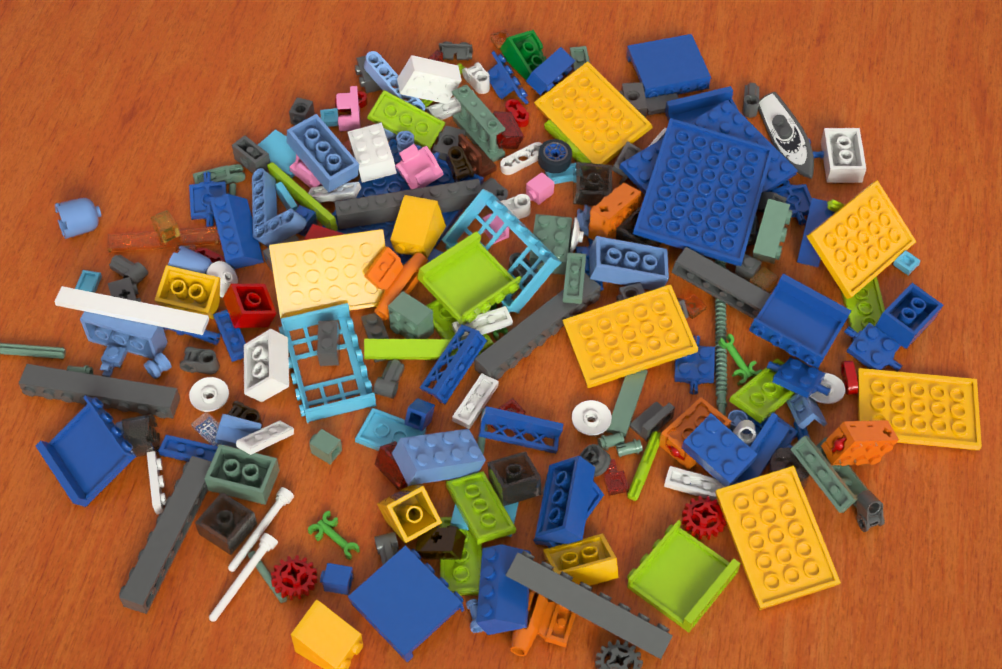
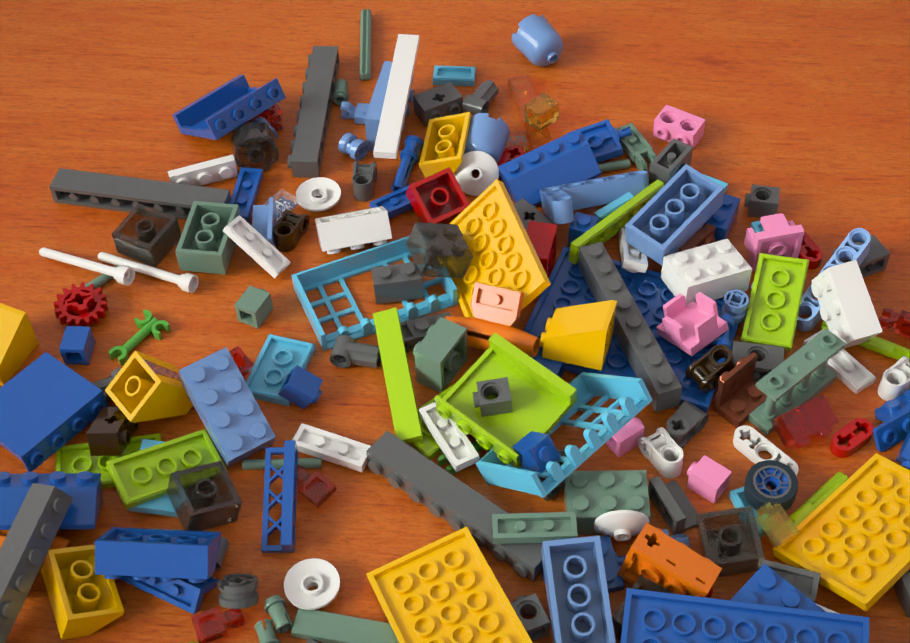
camera: 85 degrees right, 5 degrees down
blue fence [420,325,487,404] -> none
none -> clear smoke brick [406,222,474,278]
none -> dark grey brick [473,377,513,417]
none -> blue brick [512,431,561,473]
none -> dark grey panel [648,476,702,535]
none -> bright pink brick [653,105,706,149]
none -> clear yellow brick [753,502,799,548]

